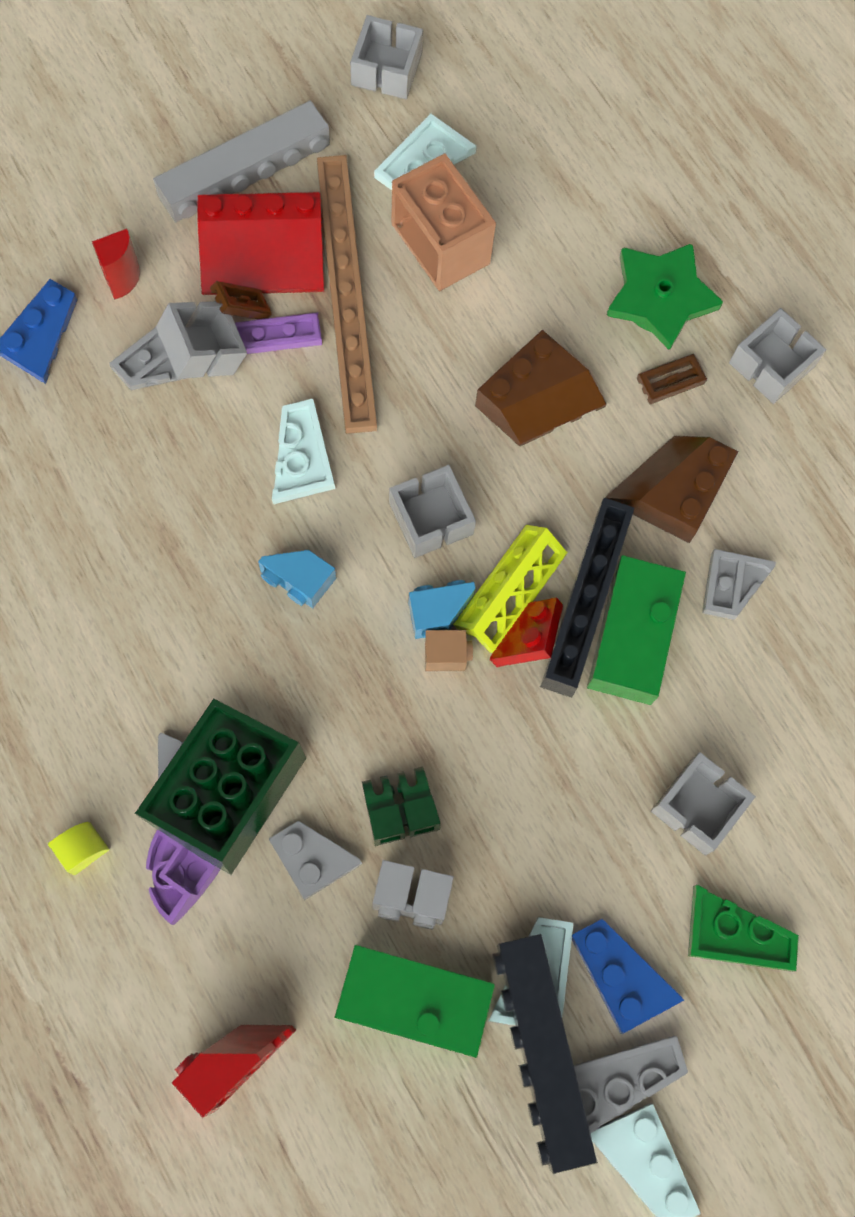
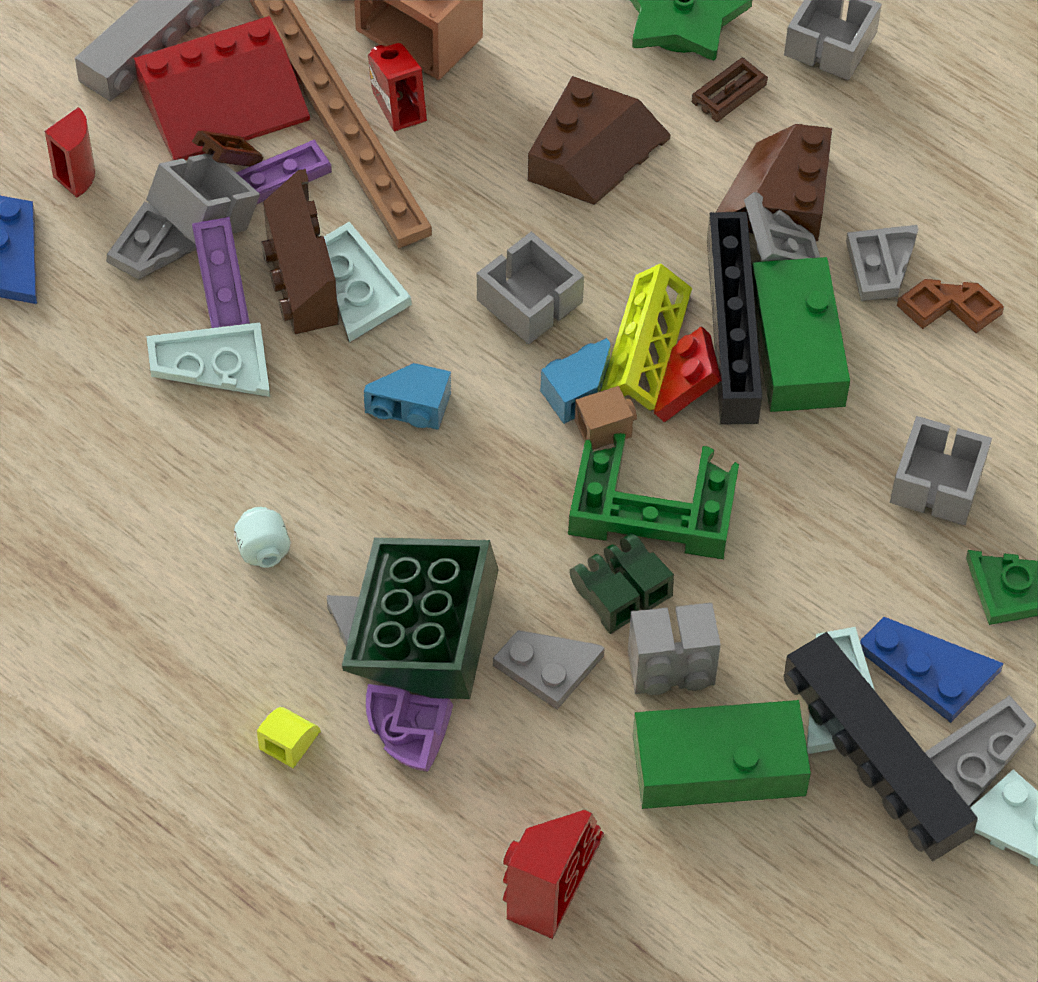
camera: 15 degrees left, 15 degrees down
none -> light aqua wing [146,322,270,397]
none -> medium lavender tile [192,217,250,328]
none -> light aqua head [234,507,291,568]
none -> reddish brown wedge [261,169,339,335]
none -> red torso [368,43,427,132]
none -> green wedge [568,433,739,560]
none -> light grey wing [744,192,820,261]
none -> dark orange tile [897,279,1004,333]

